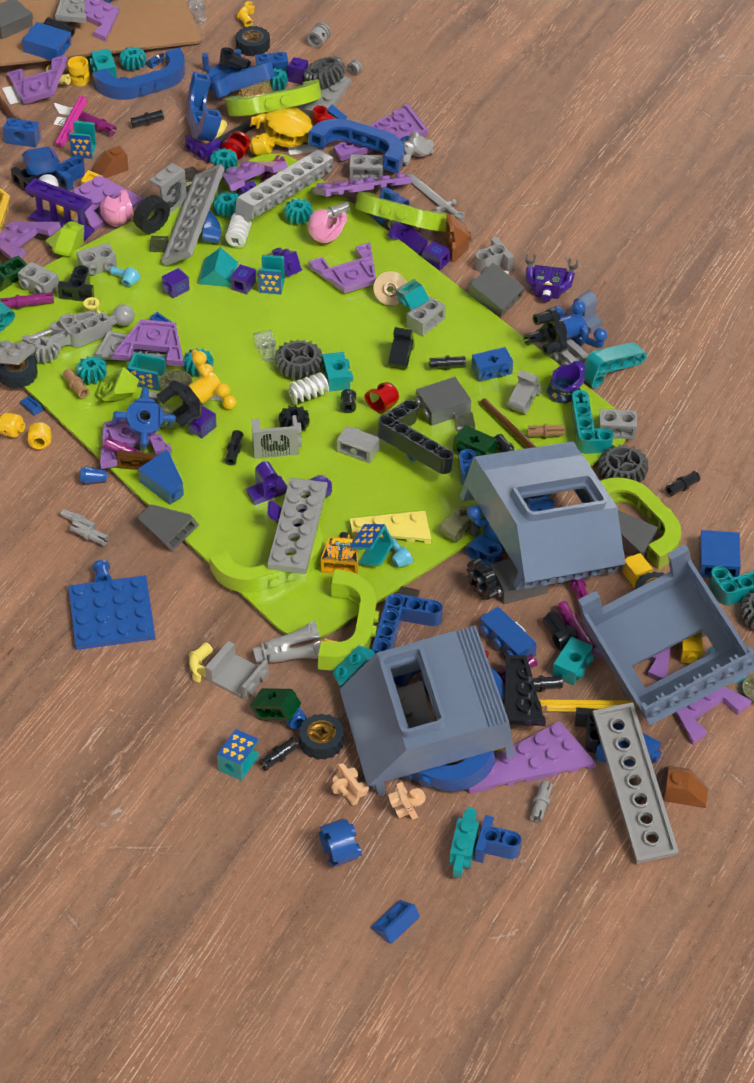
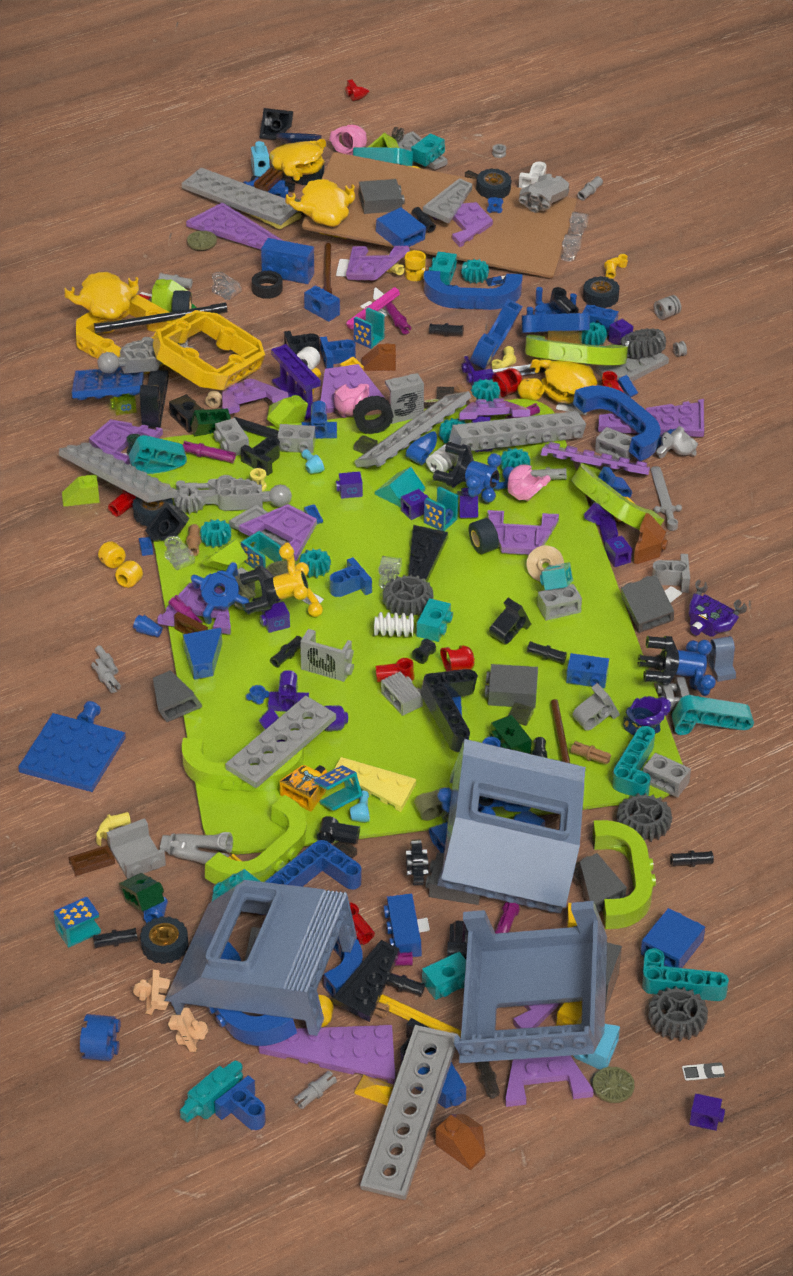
camera: 30 degrees right, 5 degrees down
blue slope [22,146,60,175] -> none
black gear [279,405,310,431] -> none
blue slope [371,900,420,943] -> none
none -> reddish brown tile [68,845,115,876]
none -> black slope [145,502,190,542]
none -> clear piece [165,536,195,570]
none -> black axle [234,417,279,438]
none -> blue plate [246,685,269,704]
none -> blue tile [302,401,337,439]
none -> black piece [317,816,360,844]
none -> blue tile [330,557,372,597]
none -> yellow slope [355,1075,394,1105]
none -> red piece [375,658,415,682]
none -> black wing [408,525,448,582]
none -> wheel [433,441,514,503]
none -> black wheel [468,518,499,554]
none -> clear smoke axle [475,1061,500,1099]

